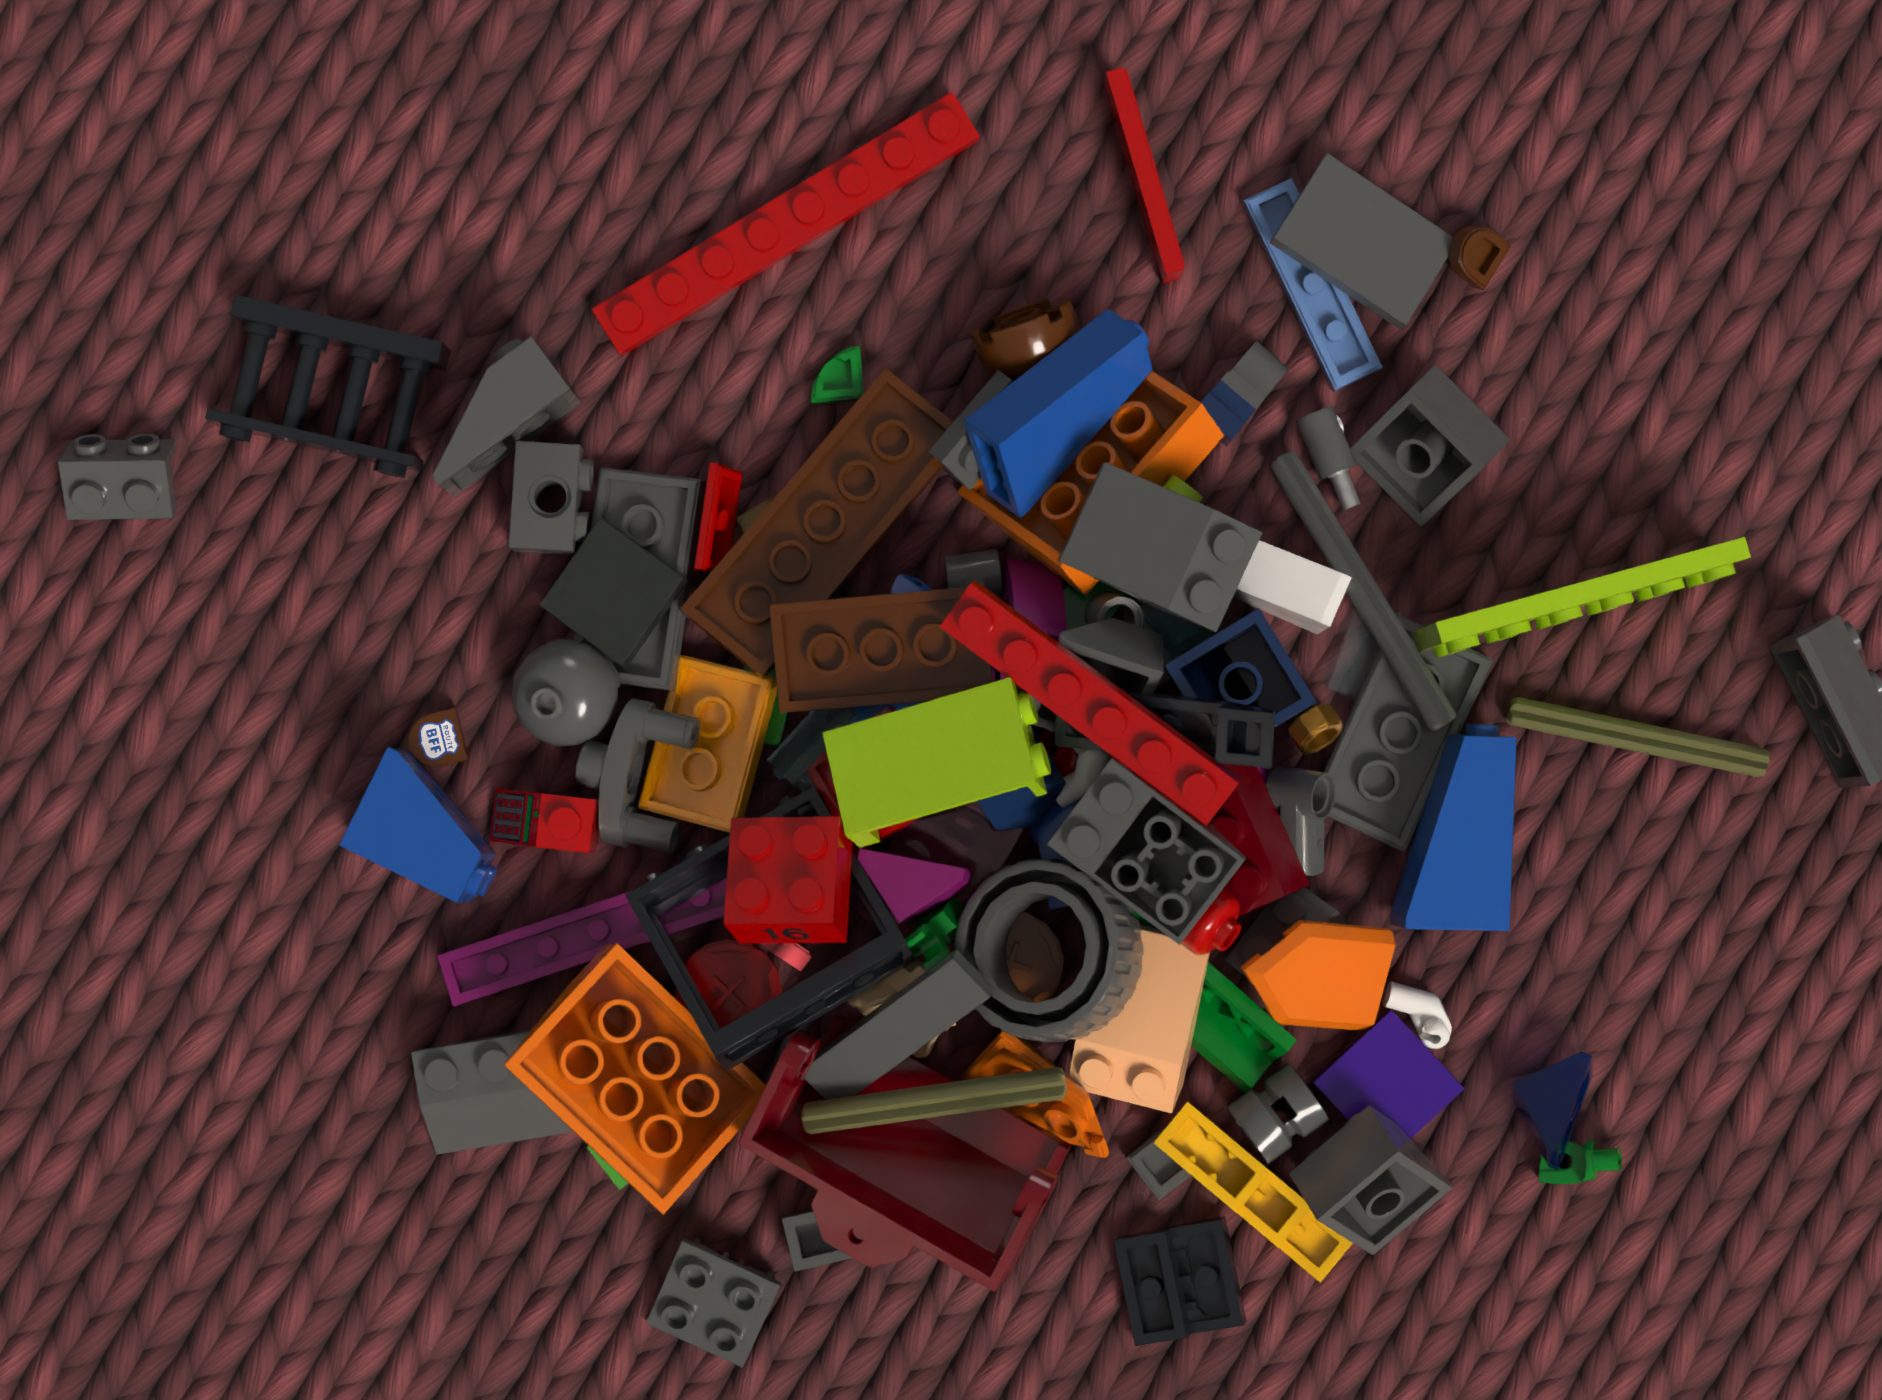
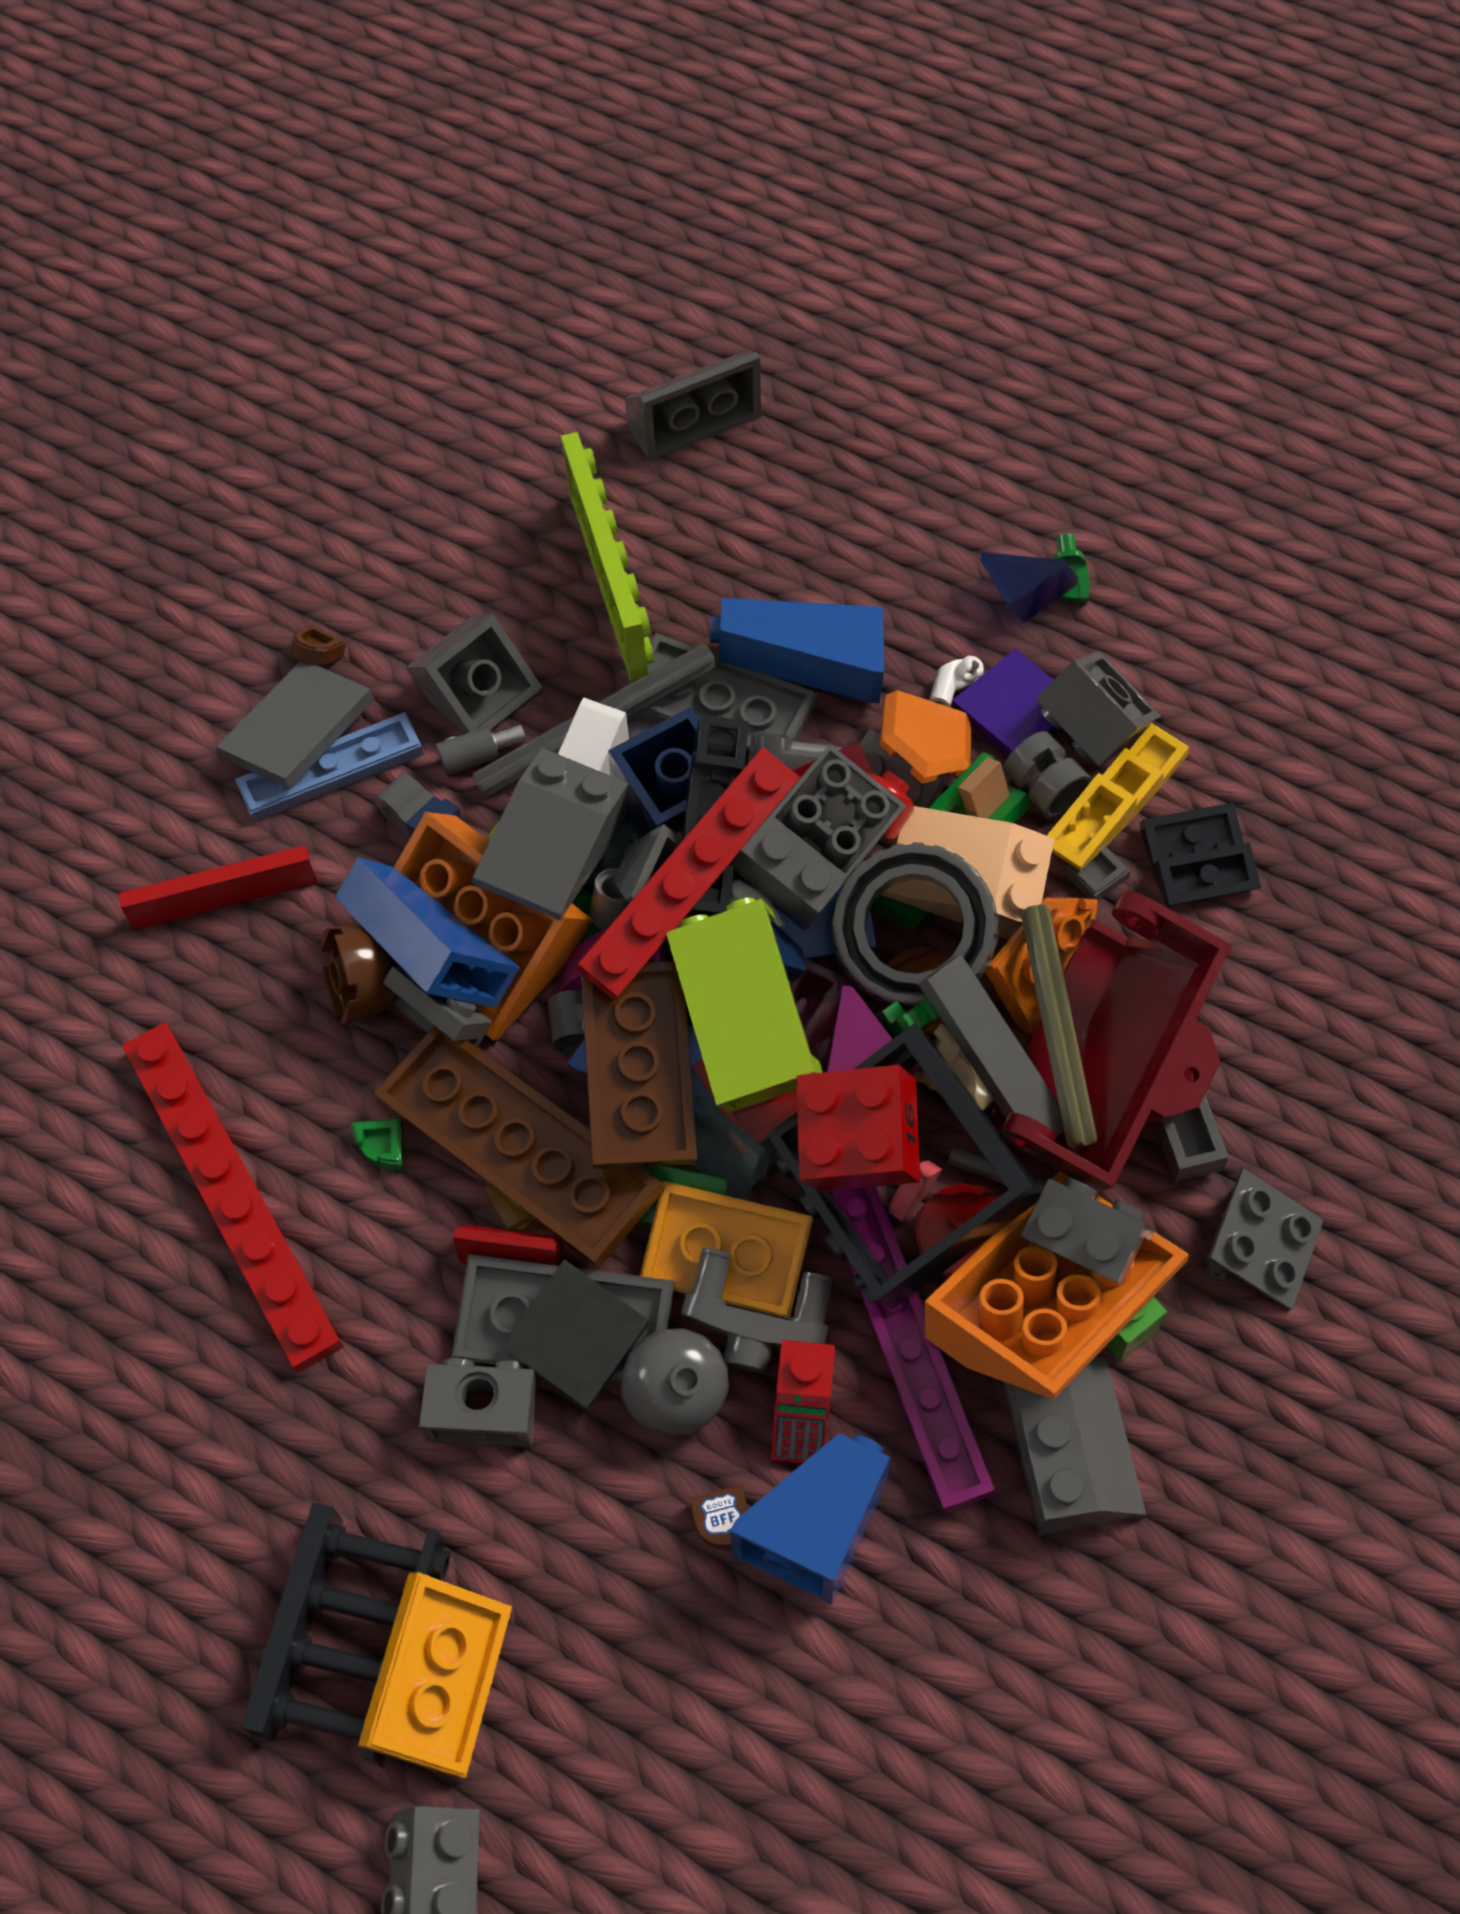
camera: 85 degrees left, 25 degrees down
dark grey slope [432,337,582,497] -> none
olive axle [1507,697,1770,777] -> none
none -> light orange tile [358,1572,512,1778]
none -> medium nougat tile [958,757,1010,819]
none -> dark grey bracket [1021,1177,1154,1285]

